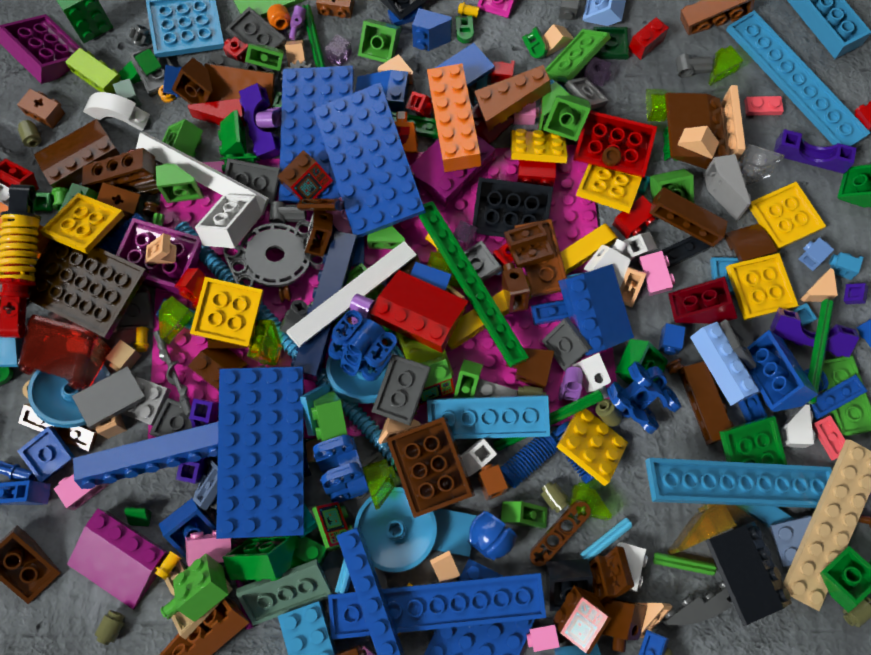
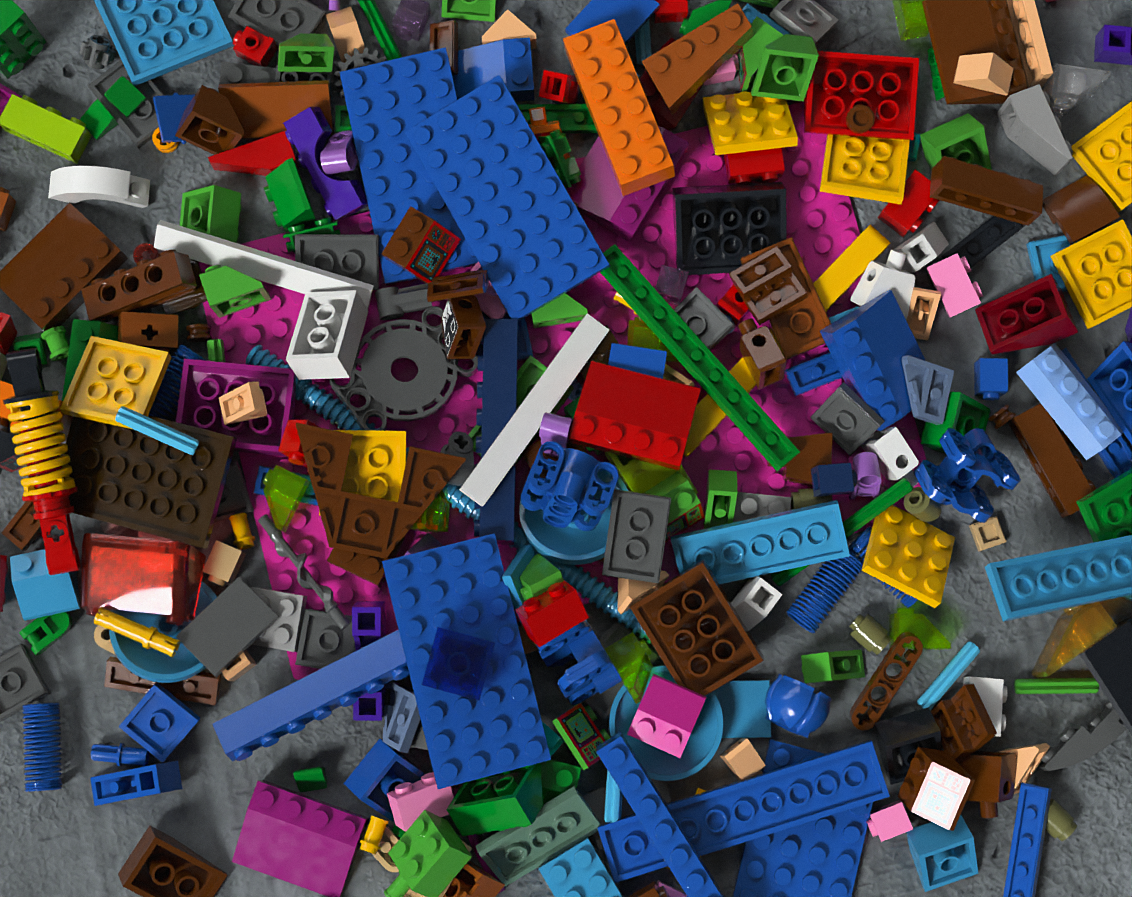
camera: 15 degrees left, 10 degrees up
bright pink brick [54,474,108,510] -> none
sand green brick [113,78,141,107] -> none
reddish brown bush [278,285,291,302] -> none
dark orange brick [477,464,508,501] -> none
dark grey tile [720,319,756,370] -> none
none -> yellow pin [94,607,181,658]
none -> medium azure axle [115,406,199,455]
none -> reddish brown wing [296,423,466,559]
none -> clear blue brick [421,627,495,701]
none -> reddish brown tile [430,20,458,76]
none -> red brick [515,580,589,647]
none -> green hinge [538,129,581,188]
none -> dark pink slope [627,674,706,758]
none -> dark blue brick [811,463,857,497]
none -> sand blue wing [902,355,954,425]
none -> tan tile [969,516,1007,552]

